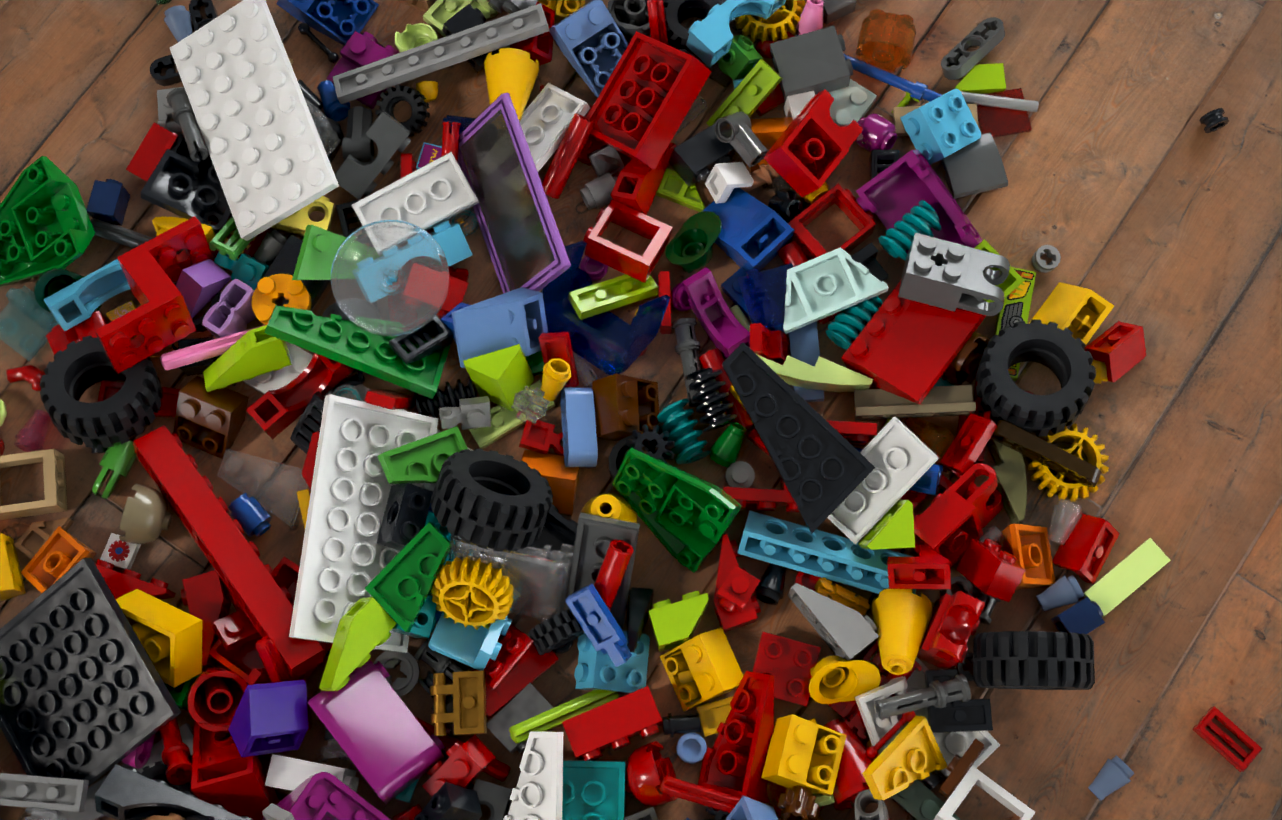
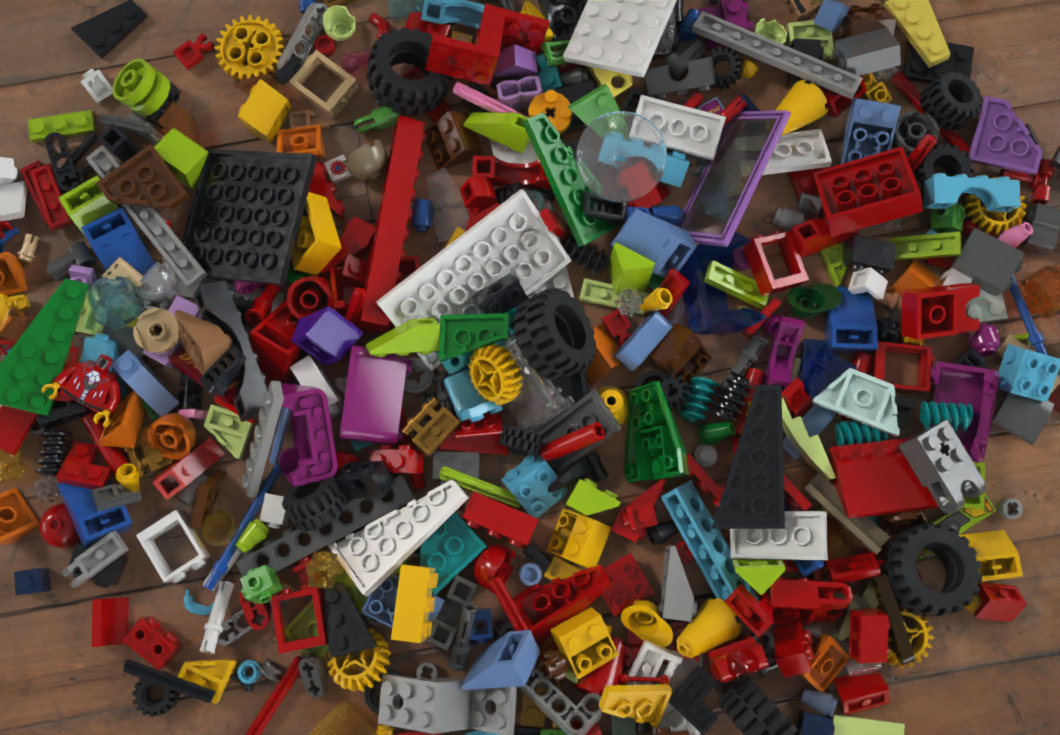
camera: 45 degrees right, 5 degrees up
bright green wing [377,426,468,484] -> none
light grey plate [439,396,491,430] -> none
red piece [542,113,595,199] -> none
blue hinge [565,583,632,667] -> none
dark grey piece [714,112,768,168] -> none
light orange axle [814,578,870,615] -> none
dark grey pin [875,674,971,720] -> none
none -> red brick [460,177,498,218]
none -> black pin [585,452,609,482]
none -> blue cone [649,205,683,226]
none -> red brick [849,608,890,664]

